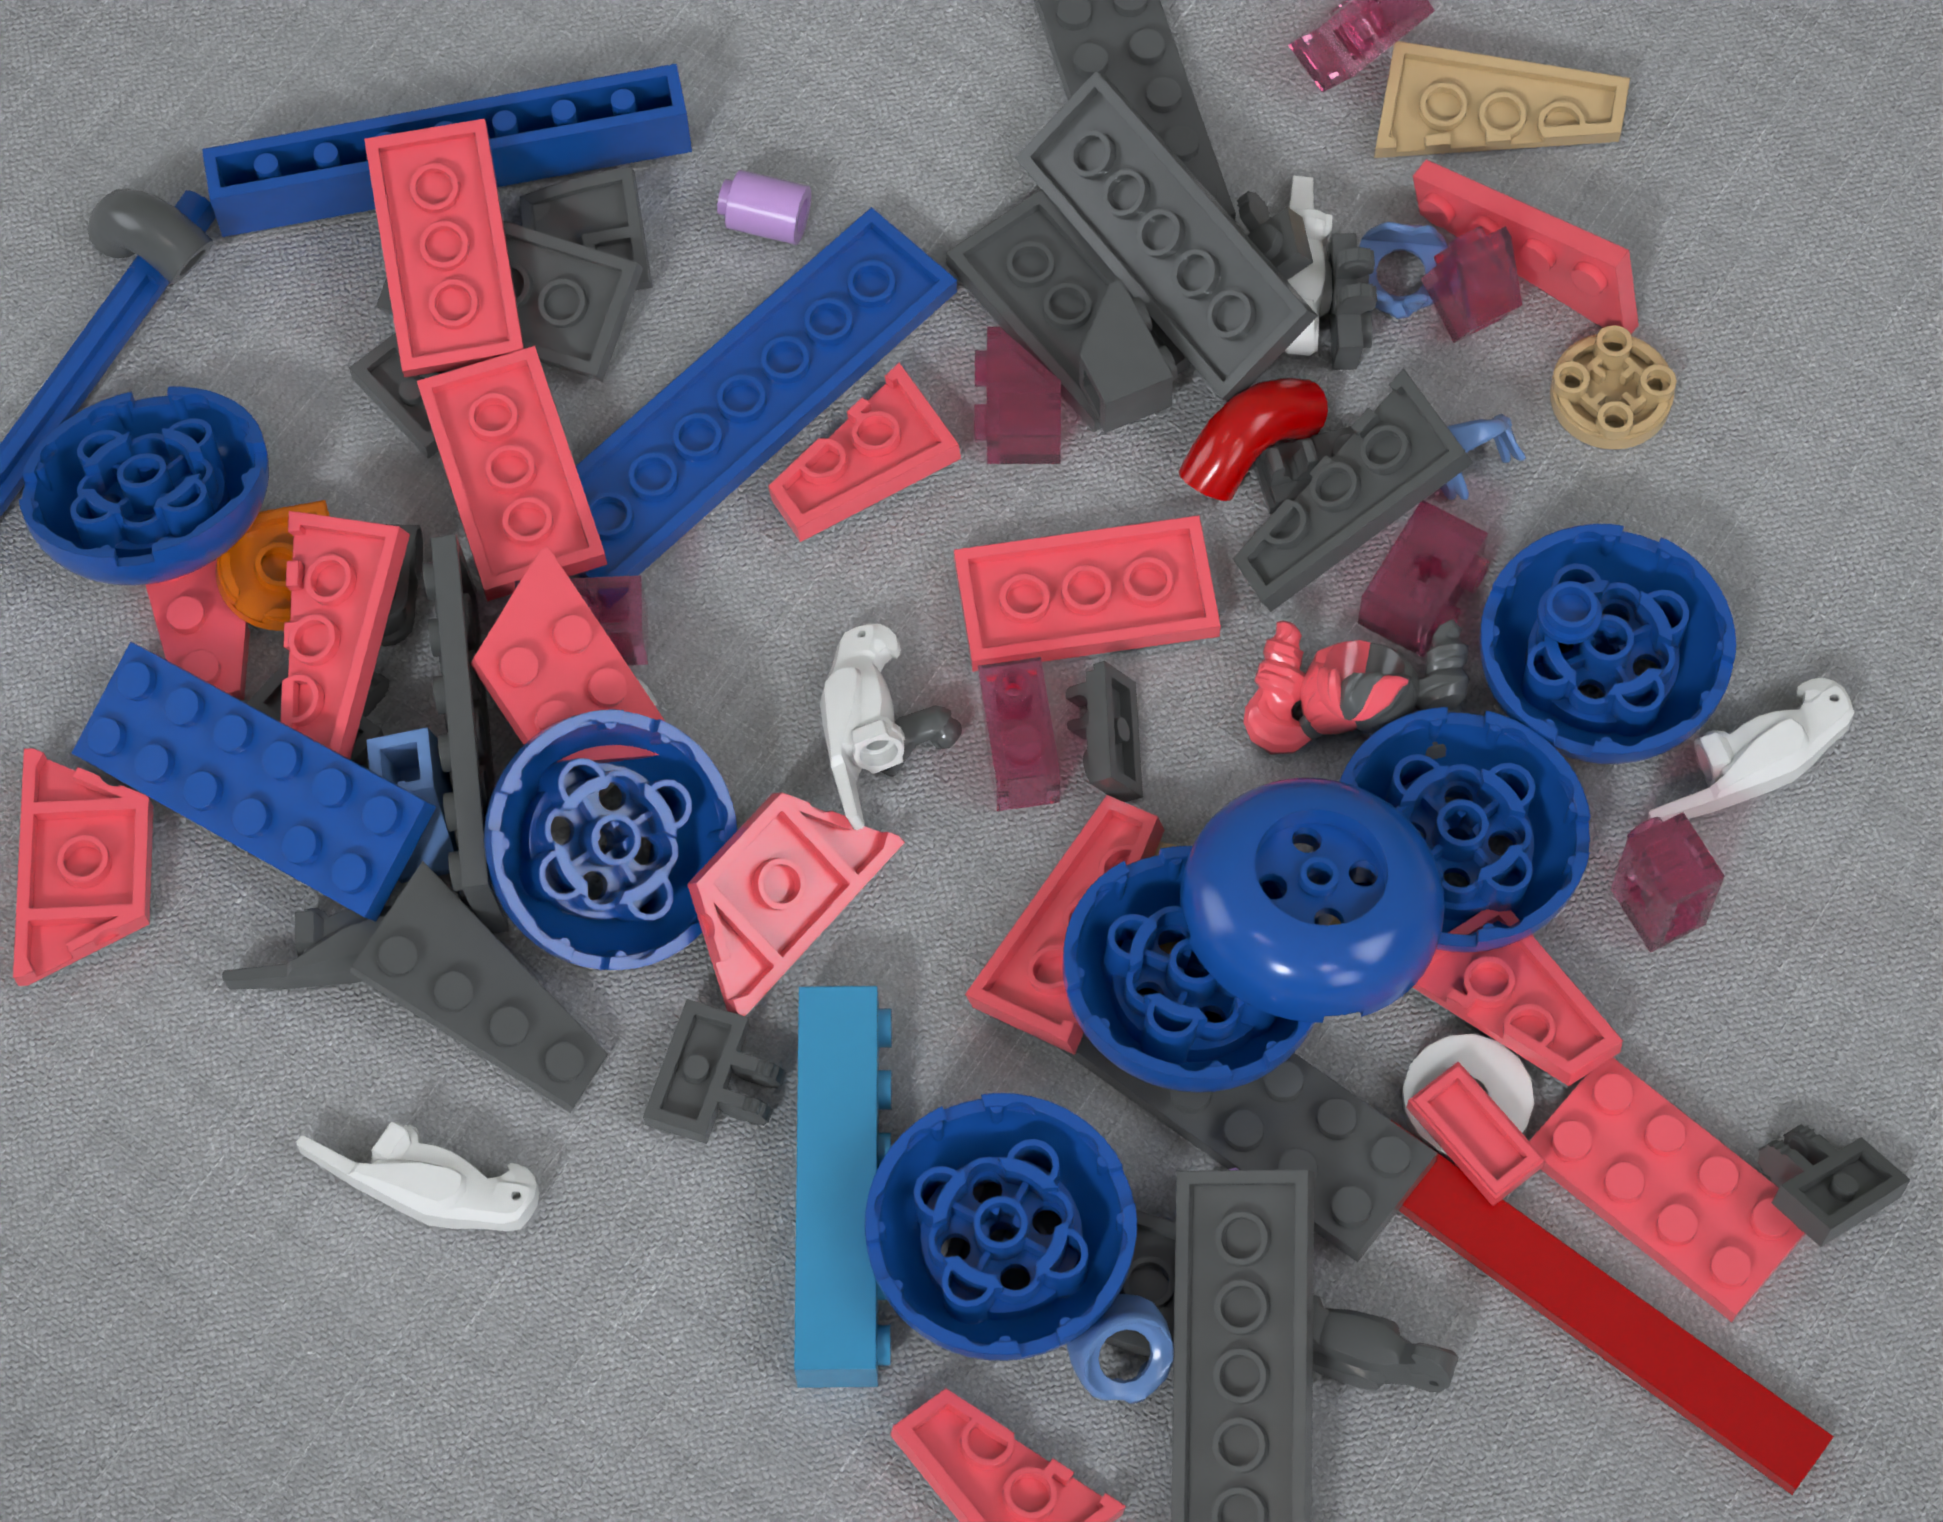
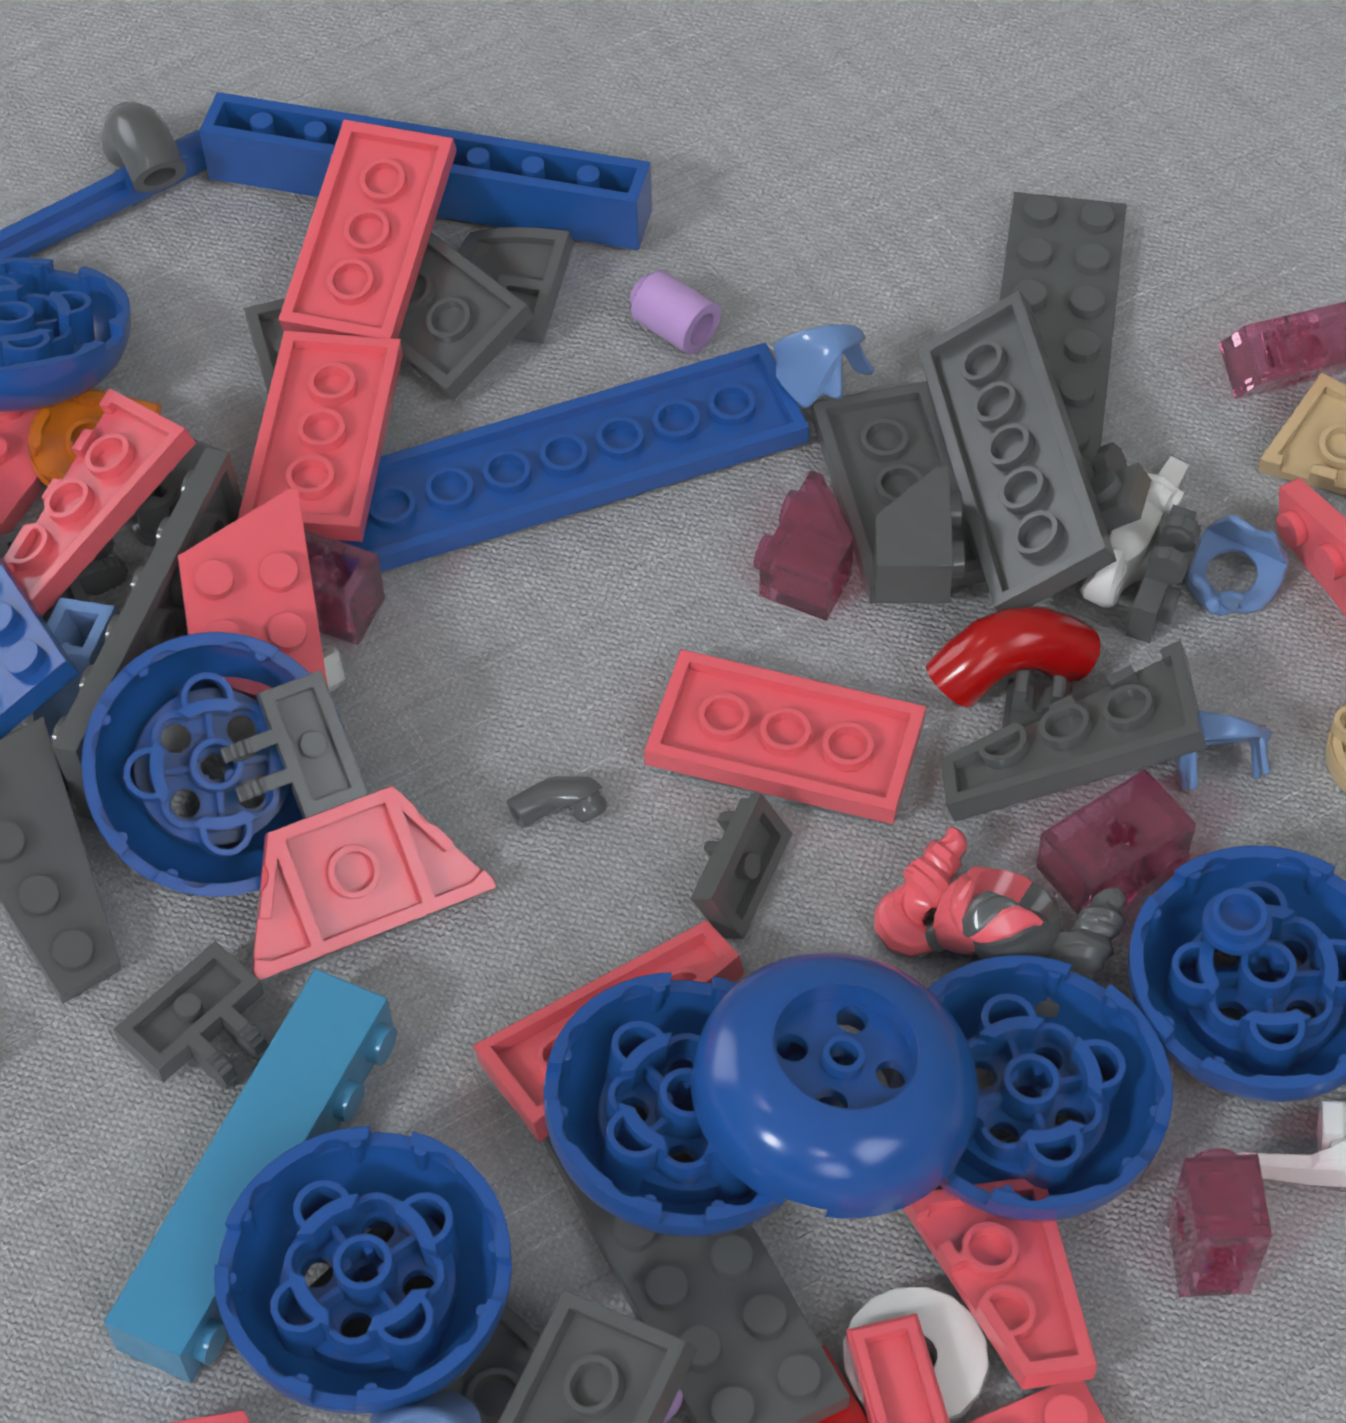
camera: 25 degrees right, 10 degrees down
coral wing [768,363,961,542] -> none
white animal [820,623,905,830] -> none
clear pink slope [978,657,1060,811] -> none
clear pink slope [1421,226,1522,343] -> none
none -> dark grey hinge [220,670,368,819]
none -> medium blue piece [774,324,874,408]

